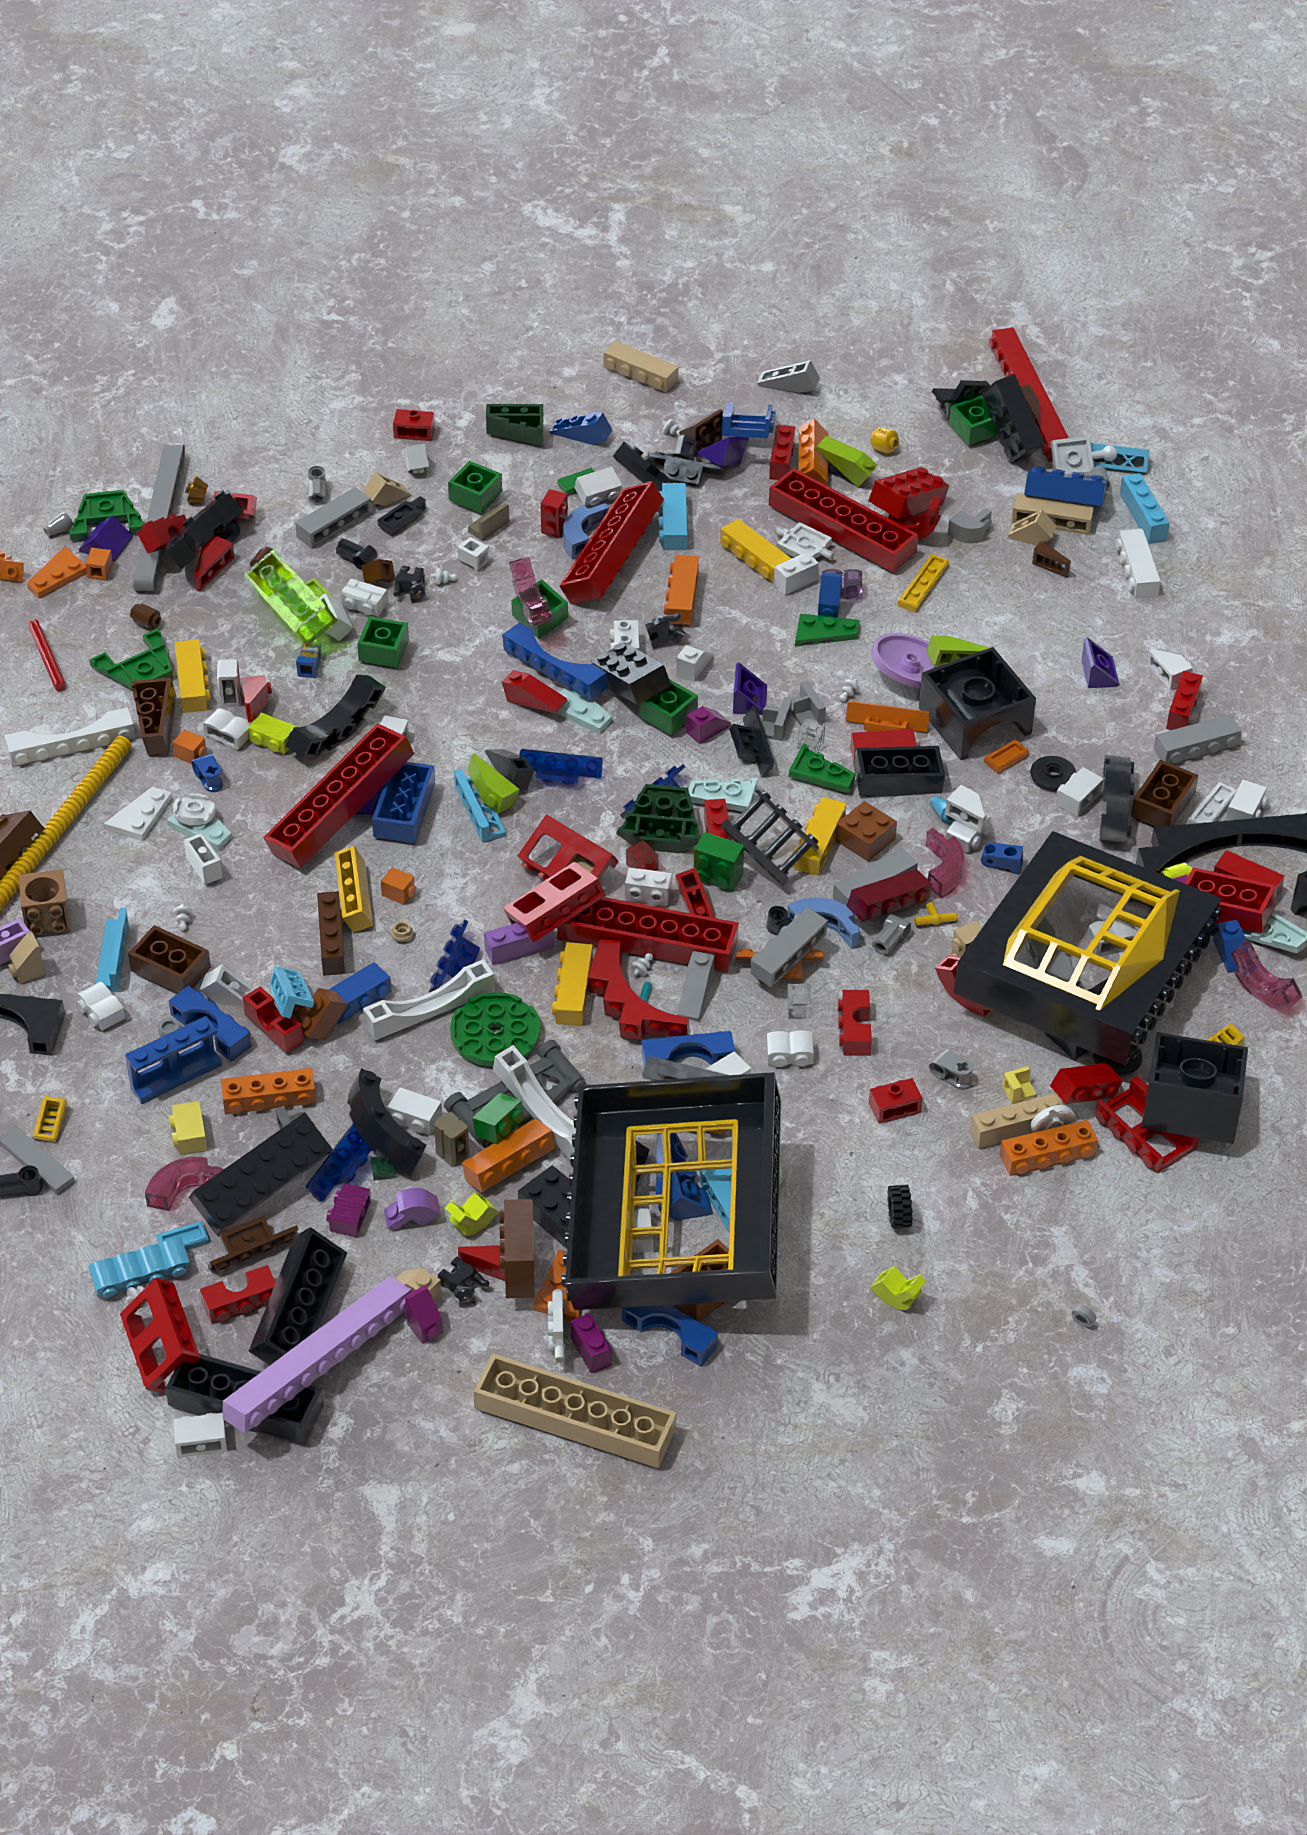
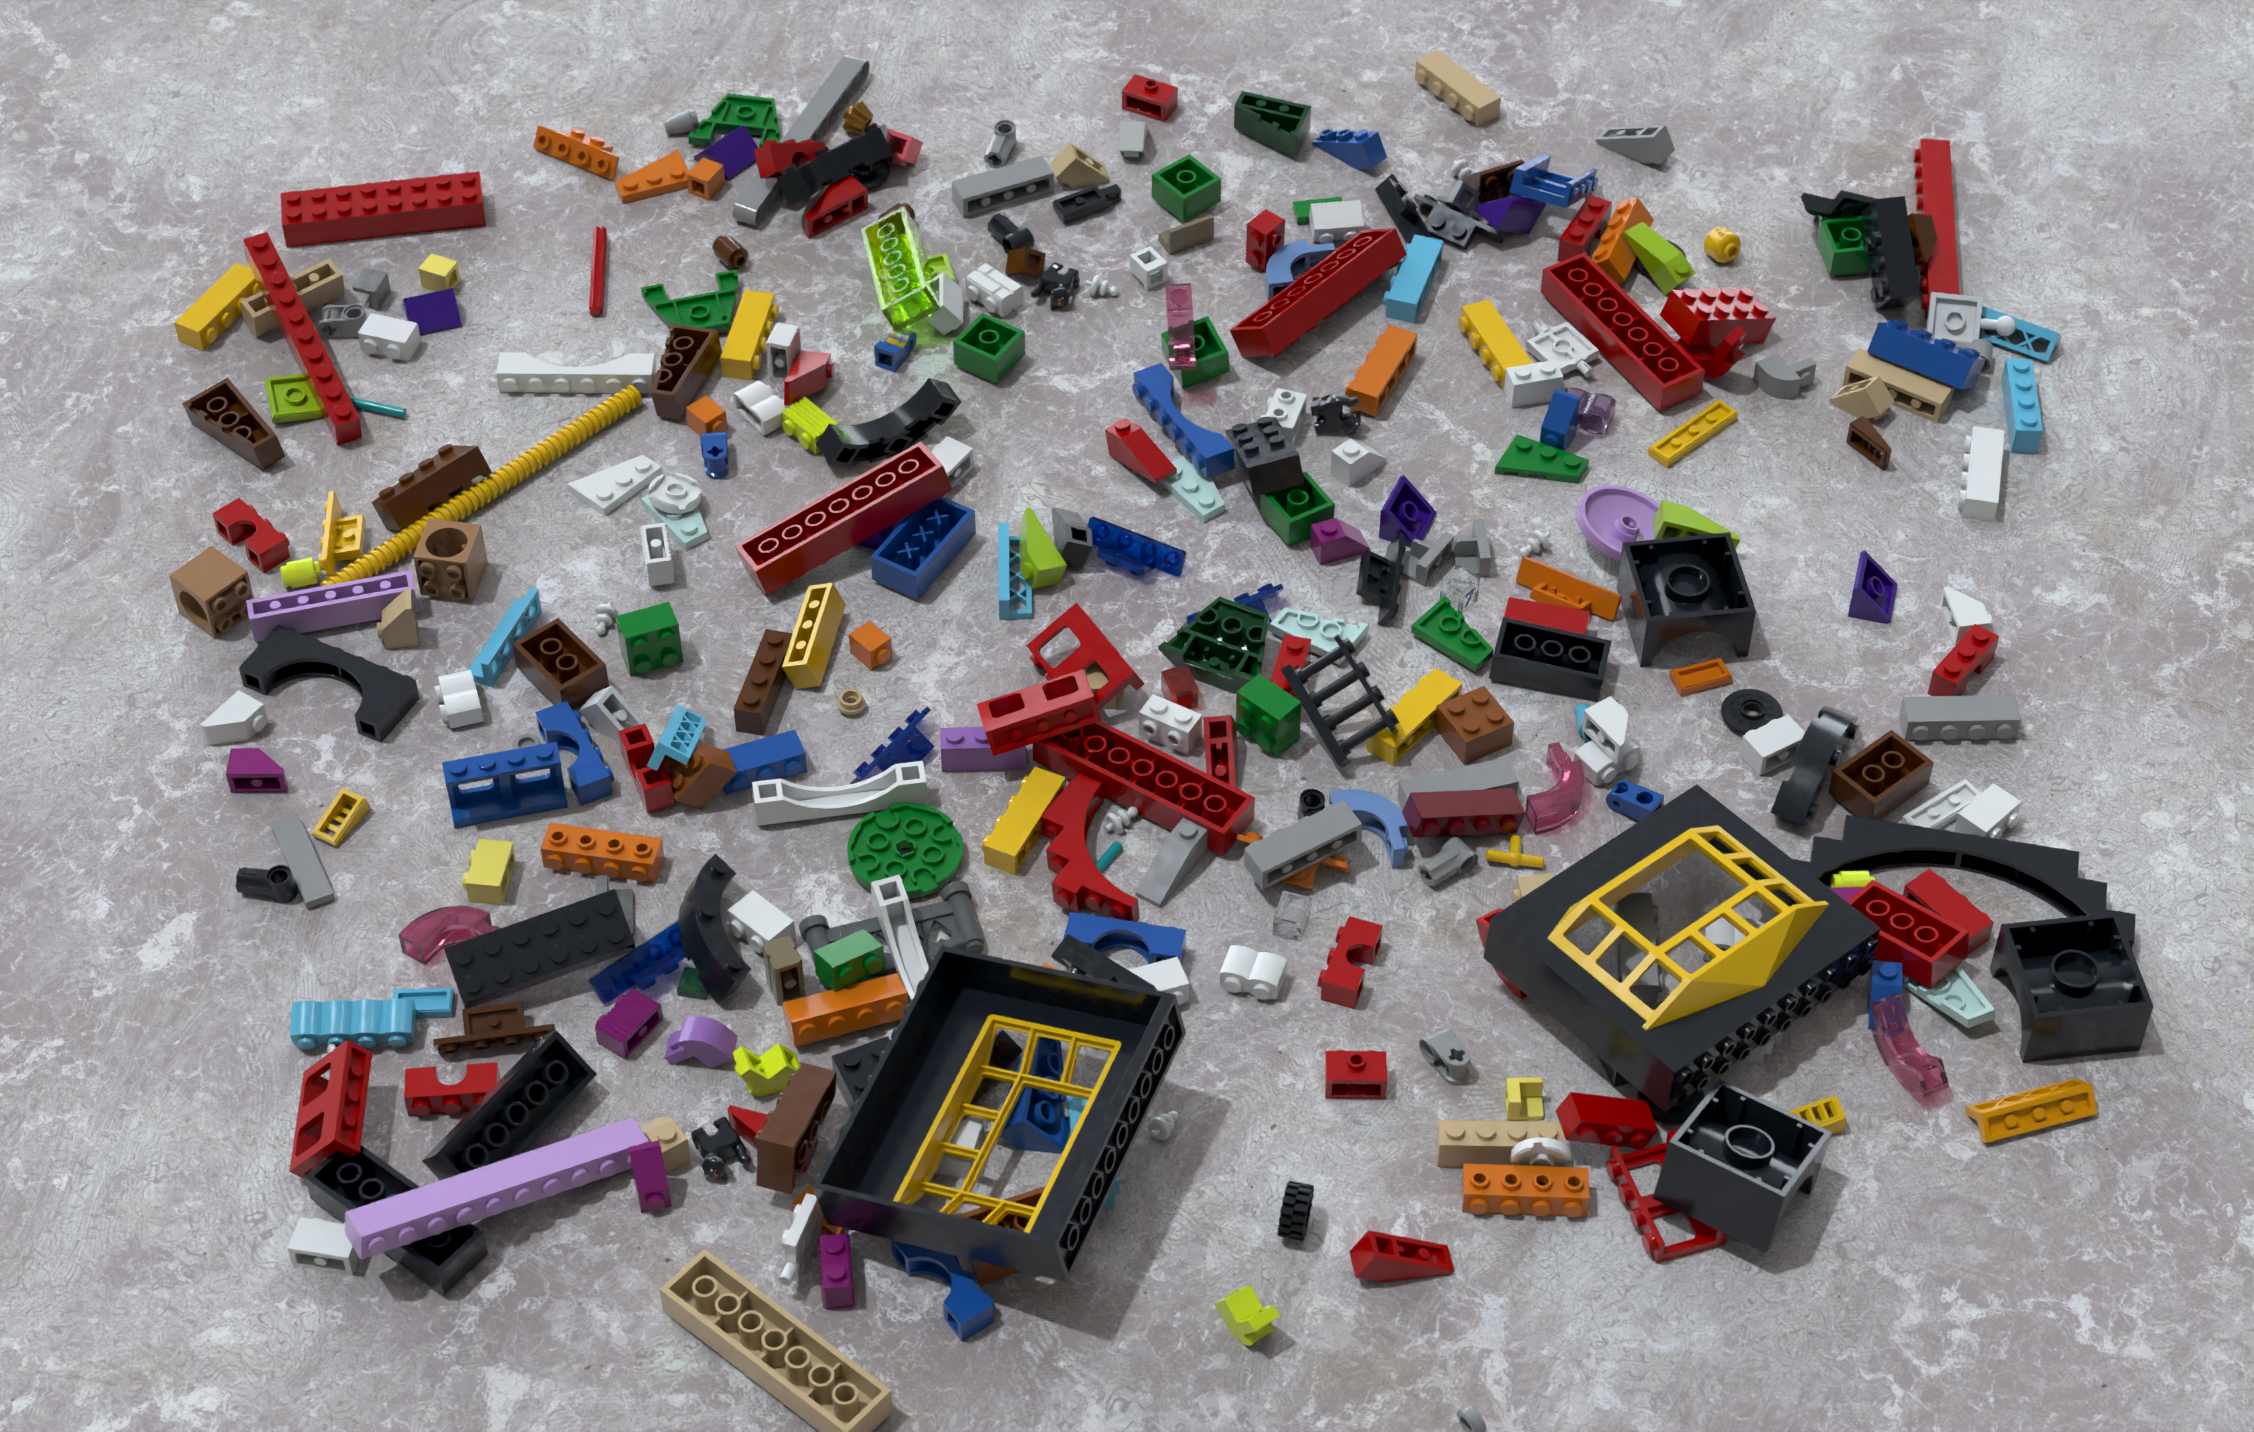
camera: 20 degrees right, 0 degrees up
none -> green brick [616,602,683,676]
none -> red slope [1349,1230,1454,1282]

